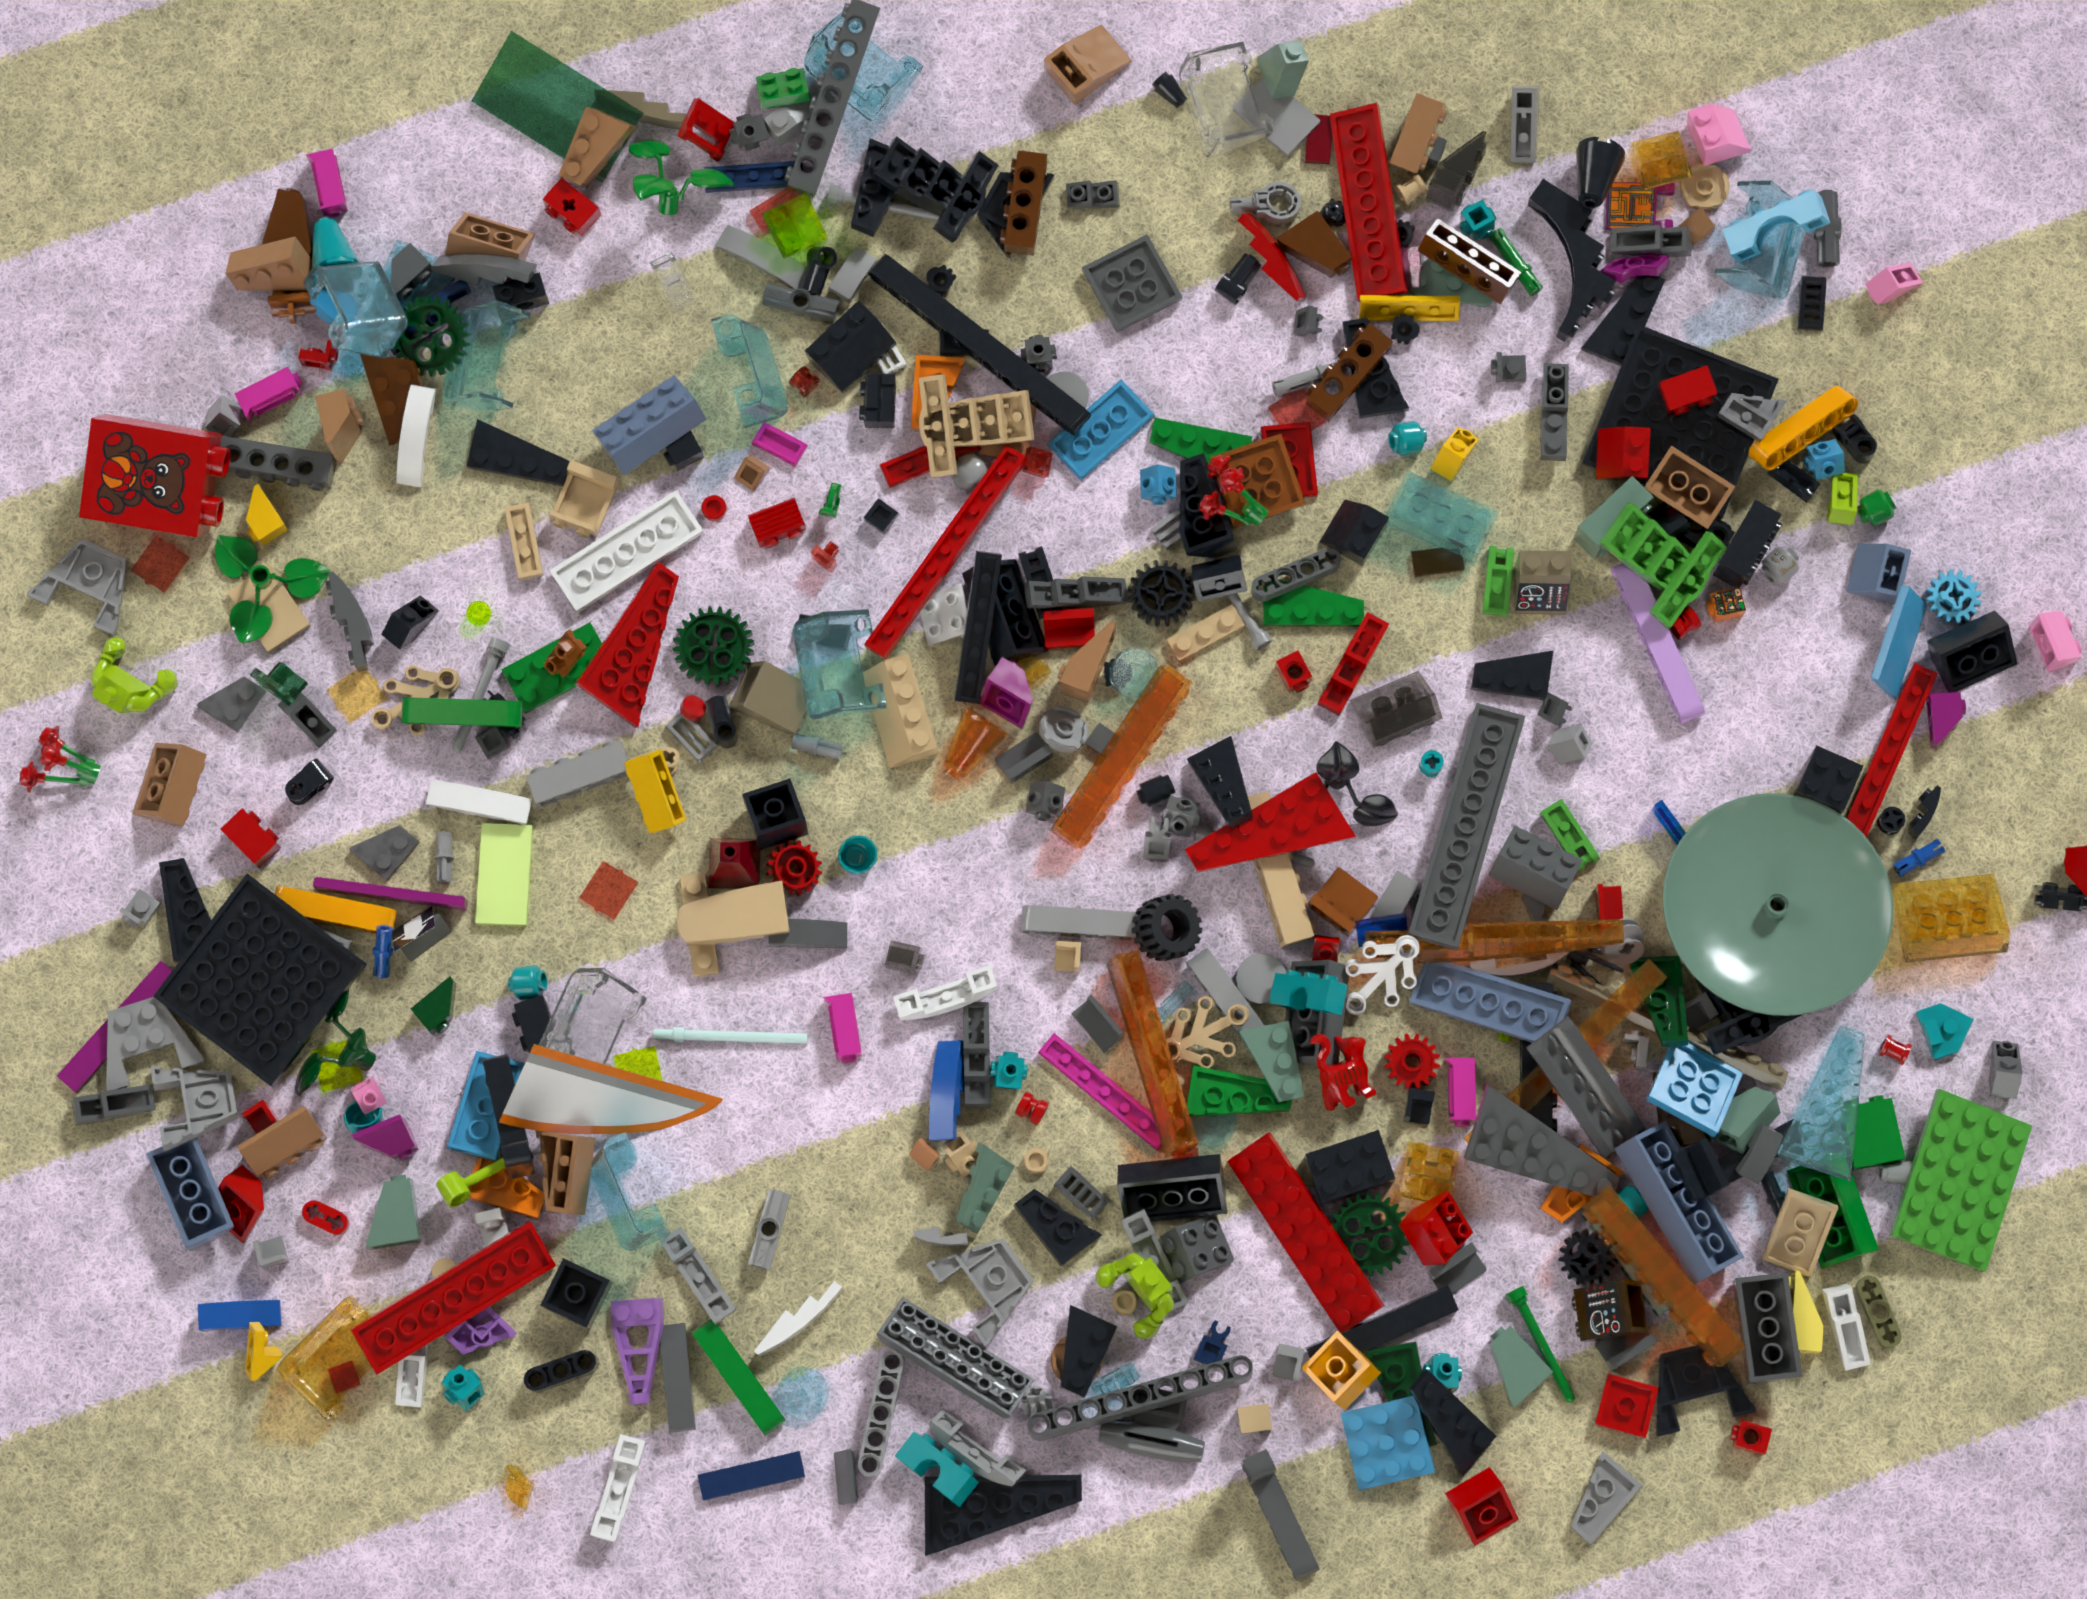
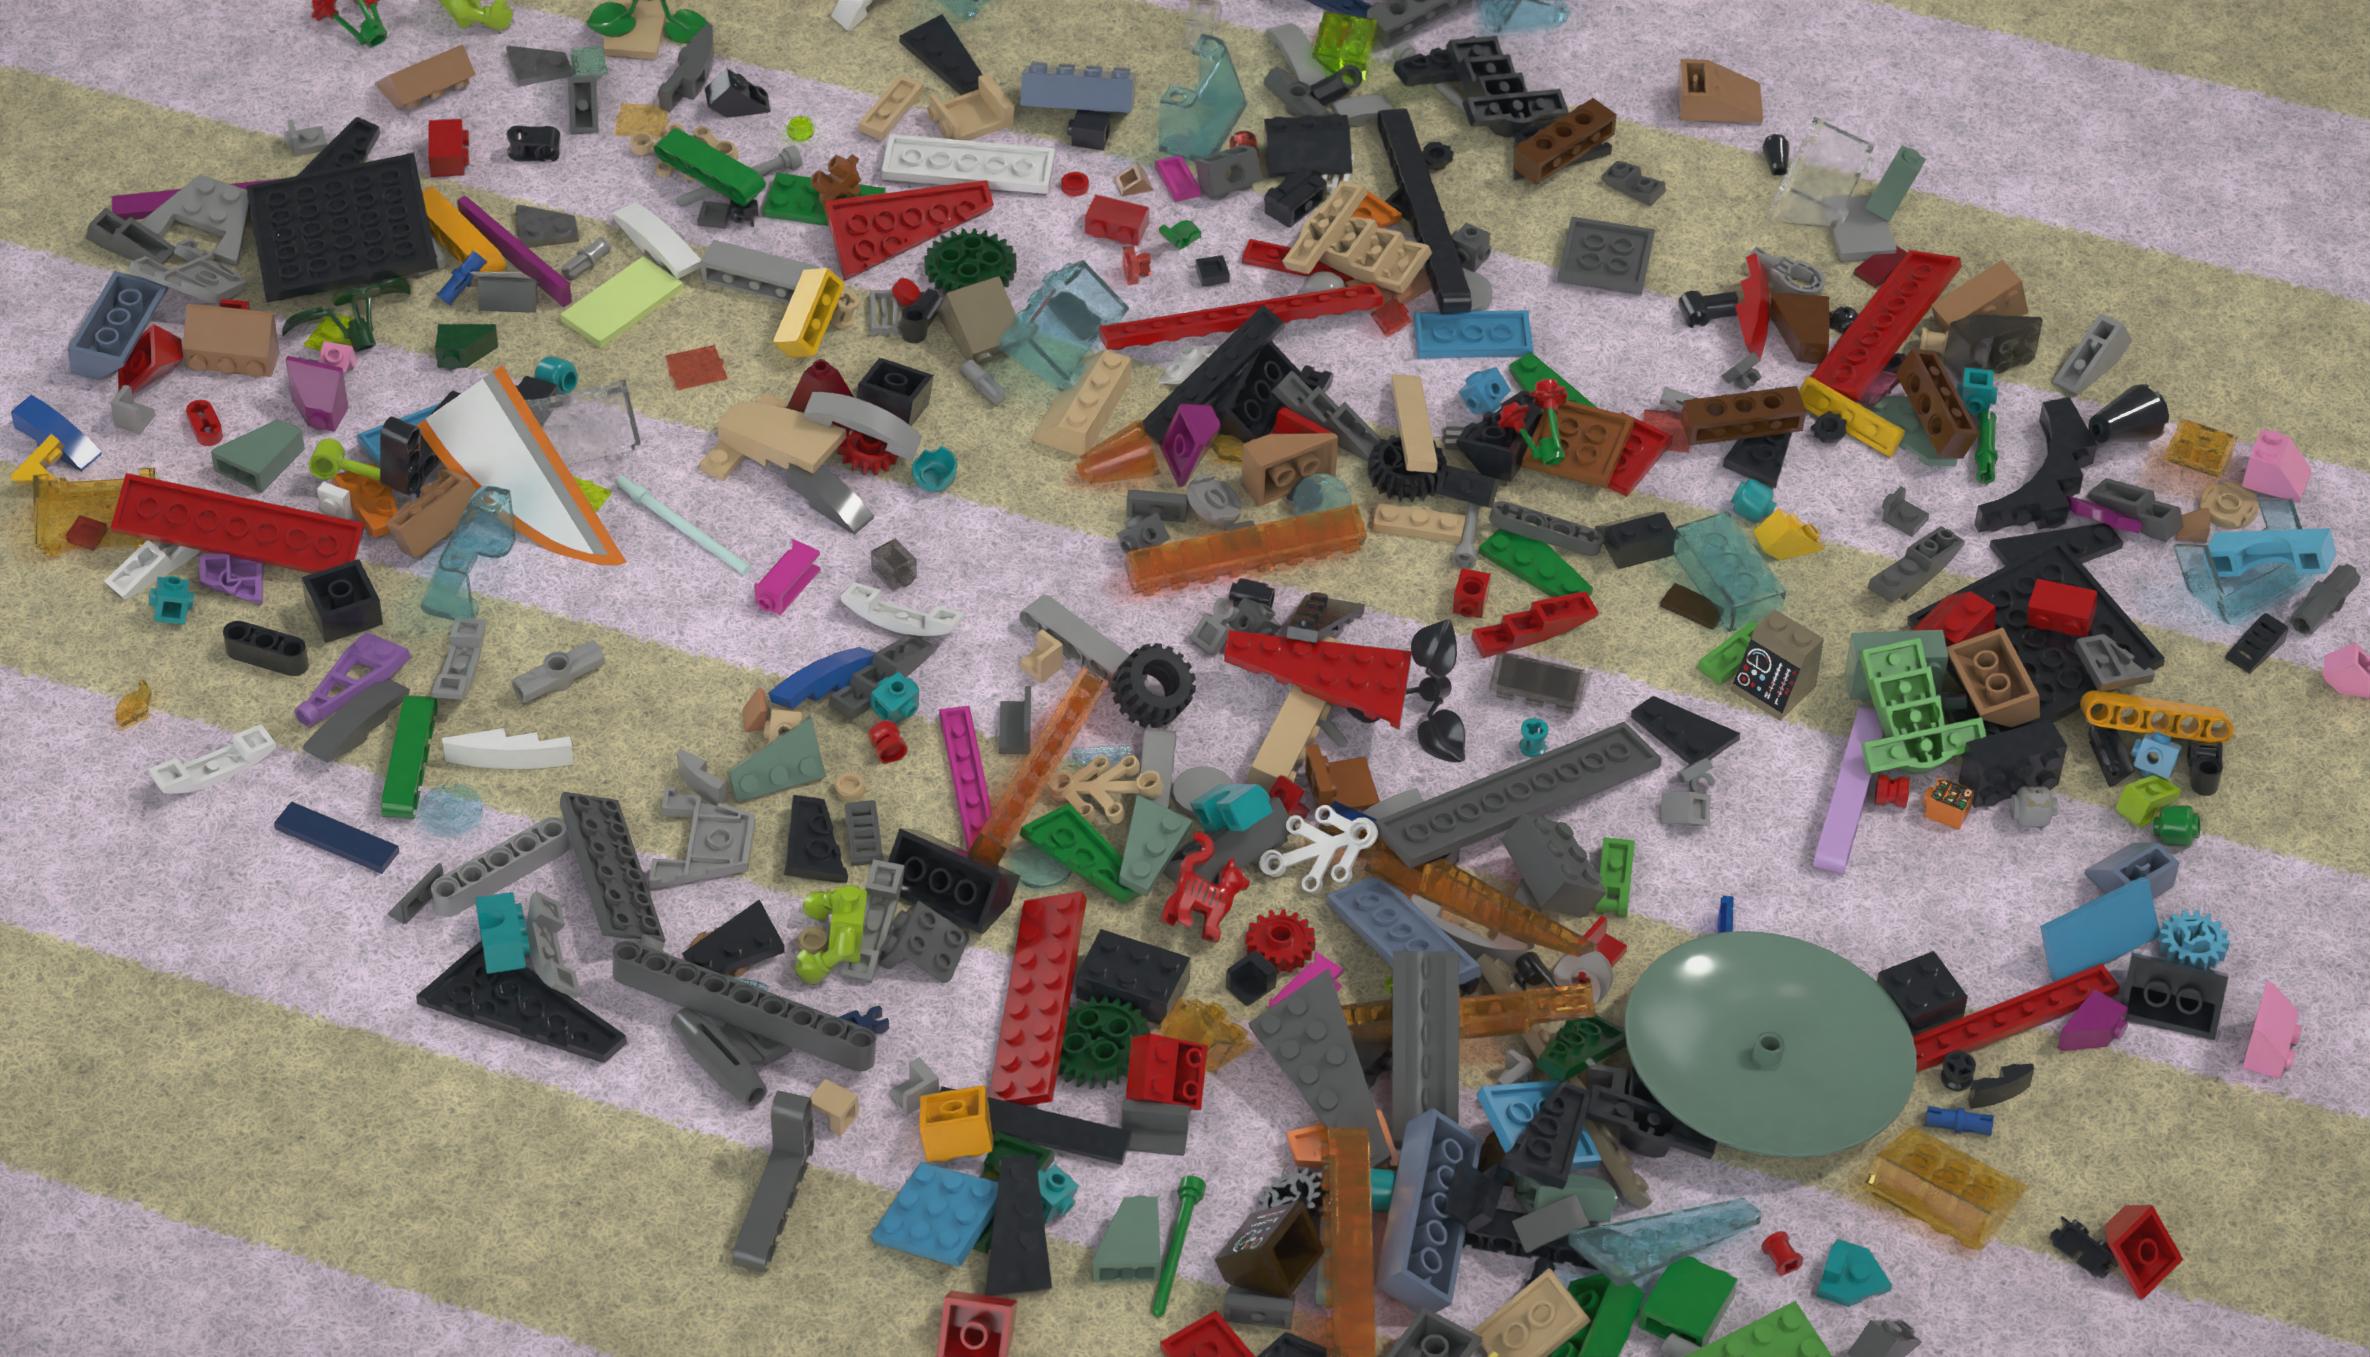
camera: 35 degrees right, 30 degrees down
flag [1606,181,1675,230] -> none
none -> light grey slope [803,392,922,462]
none -> dark grey brick [1195,144,1262,198]
none -> tan tile [1391,374,1438,473]
none -> black wing [1500,1081,1592,1190]

